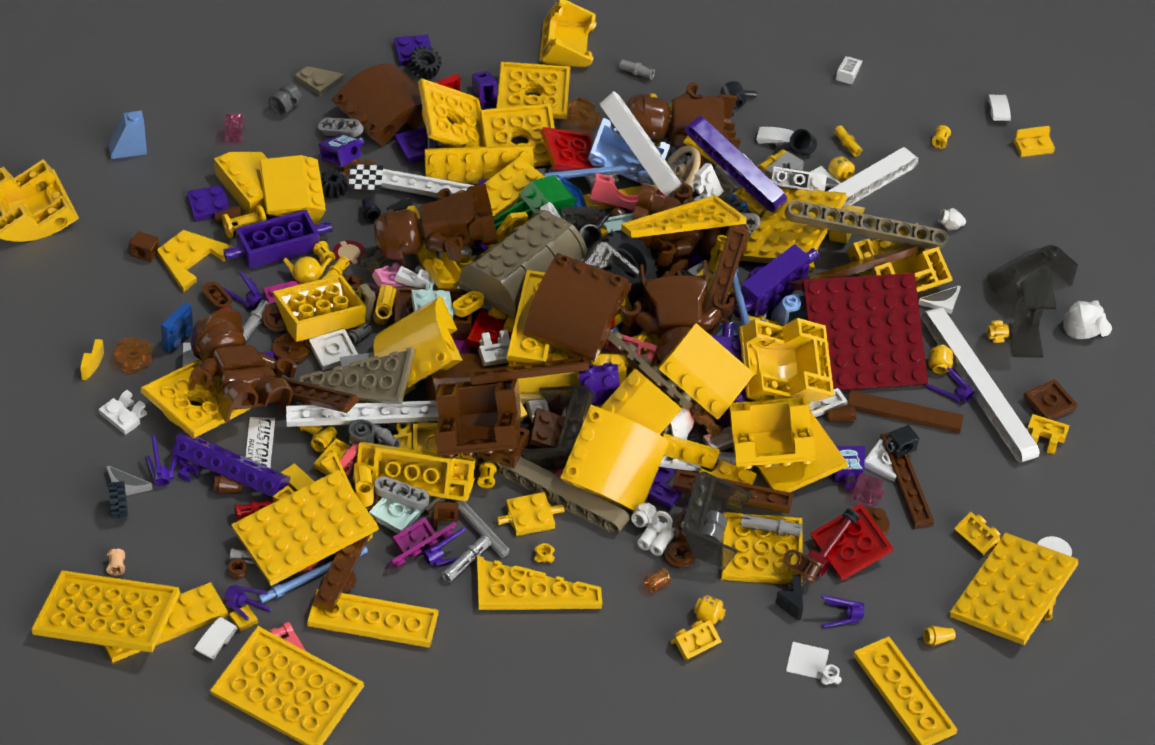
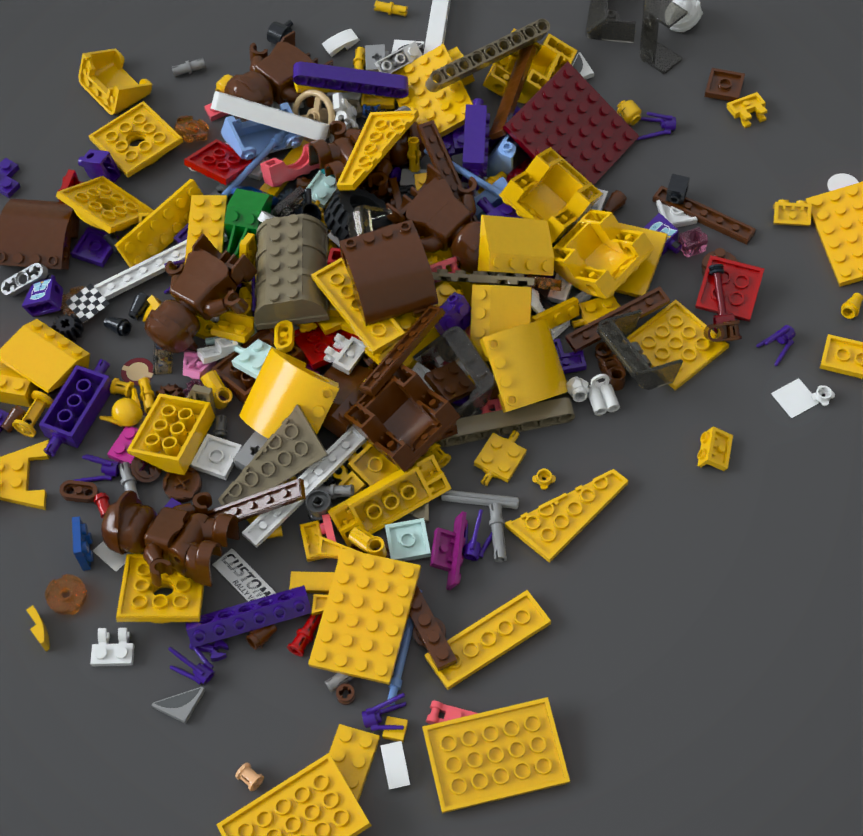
camera: 35 degrees left, 10 degrees up
black wheel [108,481,128,519] -> none
yellow cone [311,426,337,452] -> none
light grey beam [374,476,429,510] -> none
black tyre [408,46,442,79] -> none
reddish brown bracket [430,502,459,530] -> none
yellow piece [480,103,555,167] -> none
clear orange bush [644,568,671,593] -> none
reddish brown gear [664,541,697,569] -> none
yellow head [694,595,726,625] -> none
light grey pin [741,514,802,537] -> none
black slope [776,575,803,620] -> none
black piece [777,129,817,156] -> none
yellow head [828,156,855,183] -> none
reddish brown tile [847,390,964,433] -> none
white beam [922,307,1039,463] -> none
white rock [938,208,966,231] -> none
yellow gear [986,320,1009,343] -> none

